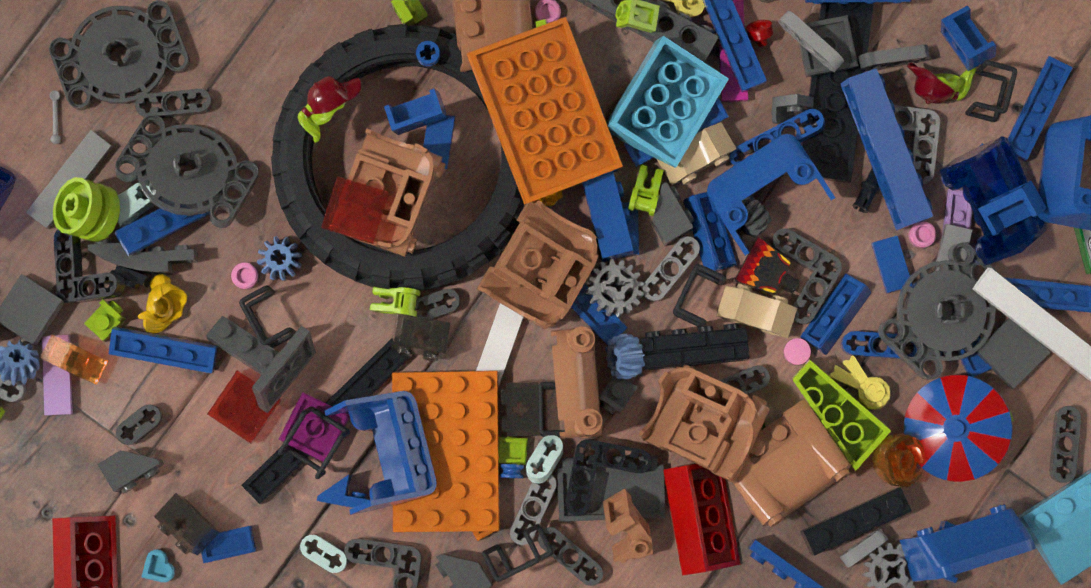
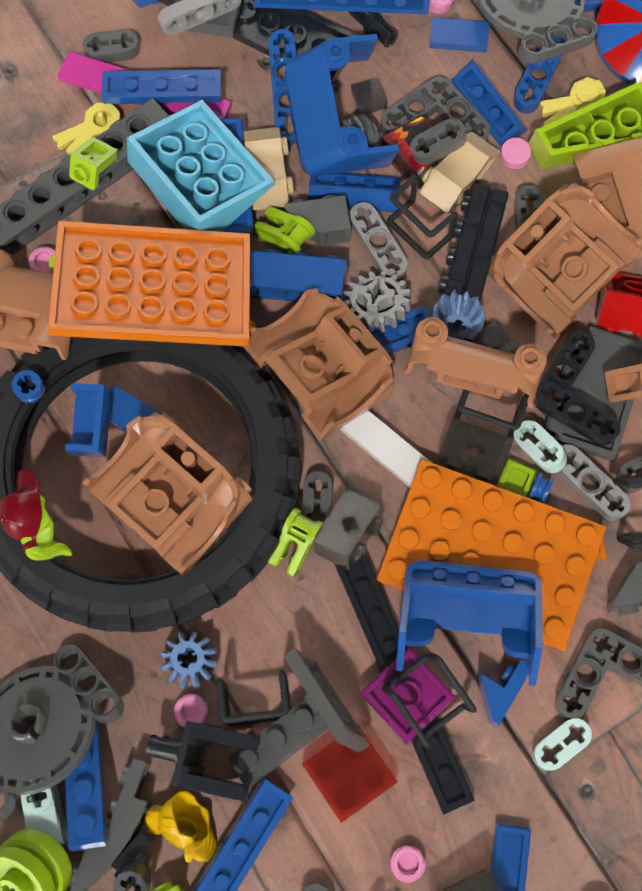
camera: 70 degrees left, 10 degrees down
clear red plate [321,176,390,244] -> none
red tile [746,20,774,47] -> none
dark grey bracket [771,94,814,124] -> none
none -> black piece [146,721,261,801]
none -> clear smoke tile [351,77,388,116]
none -> bright pink tile [390,845,426,883]
none -> dark grey beam [410,119,467,165]

